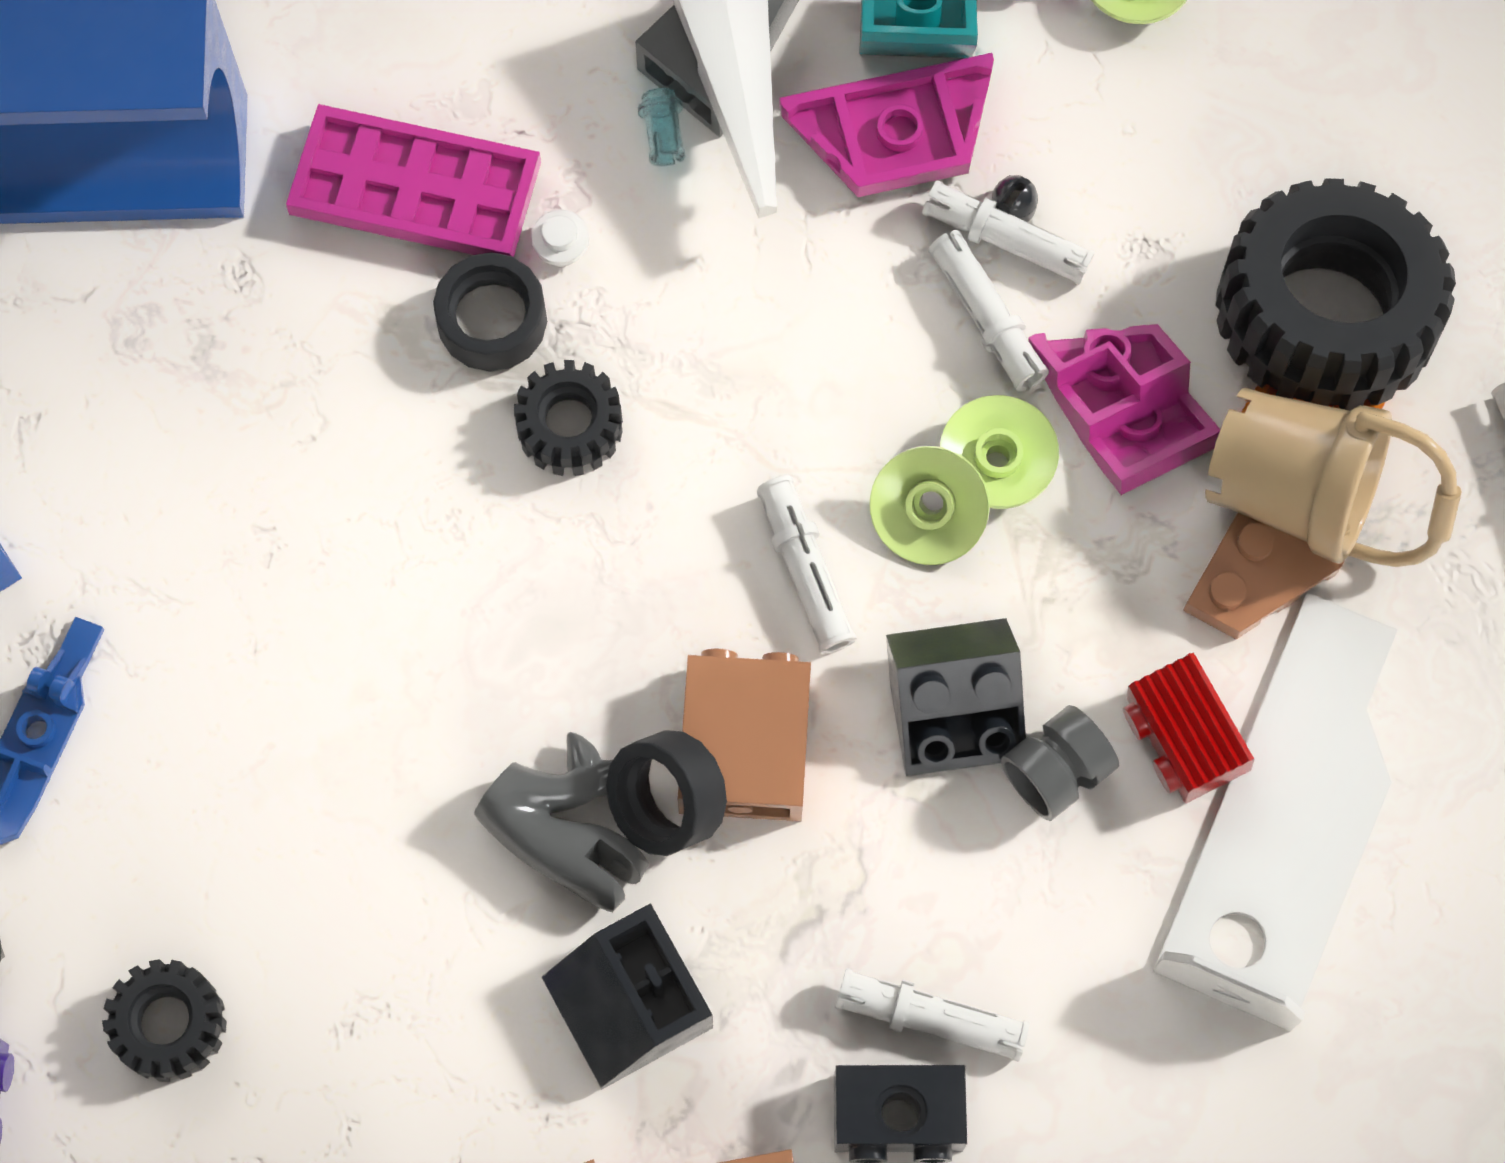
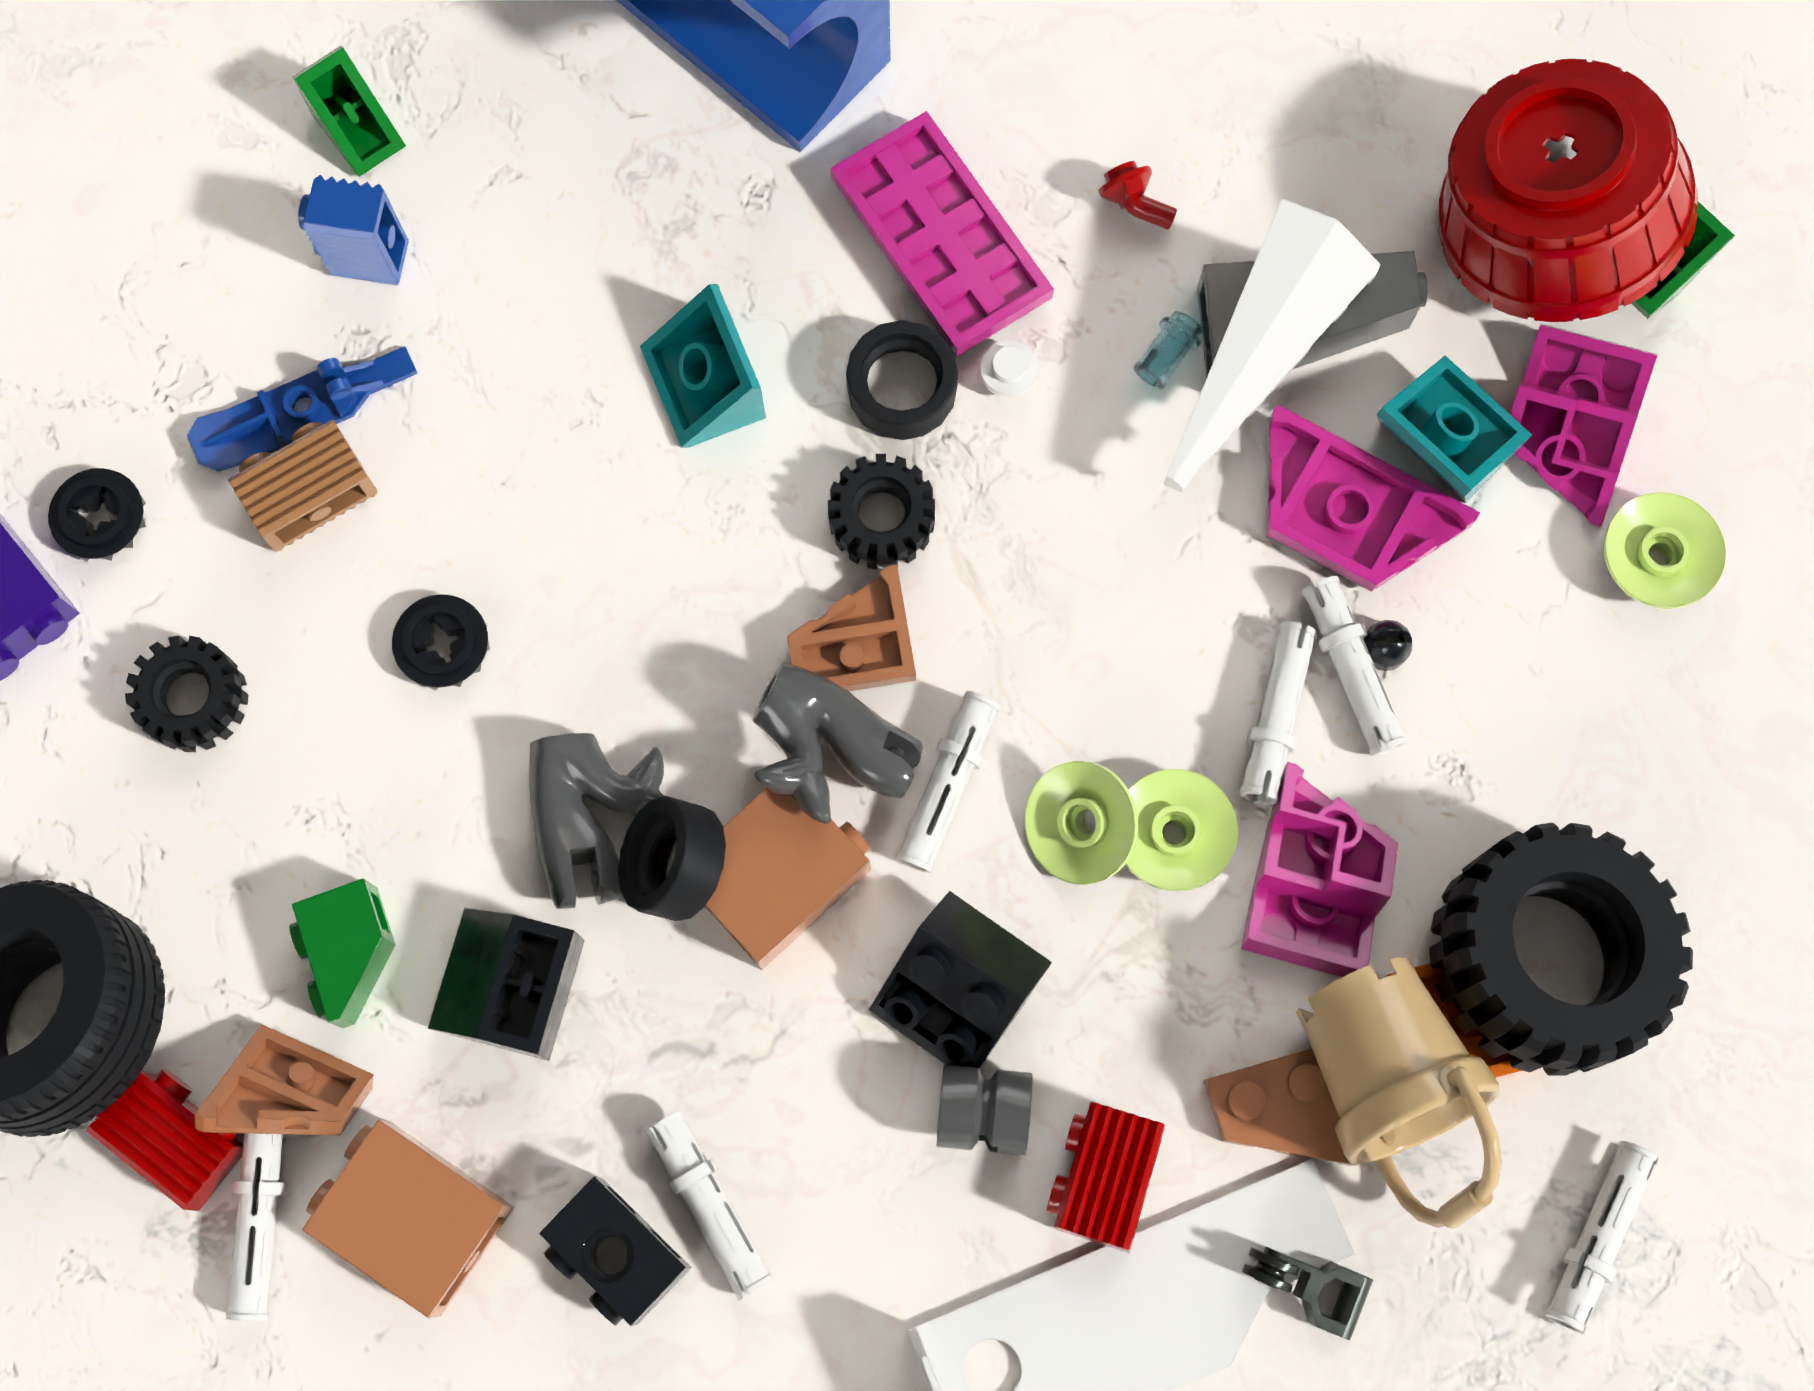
camera: 45 degrees right, 5 degrees up
none -> medium nougat brick [228,419,378,552]
none -> green slope [289,878,396,1028]
none -> black gear [392,594,490,691]
none -> teal slope [640,284,766,448]
none -> dark grey piece [752,662,923,824]
none -> nougat wing [787,564,916,692]
none -> red plate [1098,161,1177,230]
none -> pearl dark grey piece [1242,1247,1373,1340]

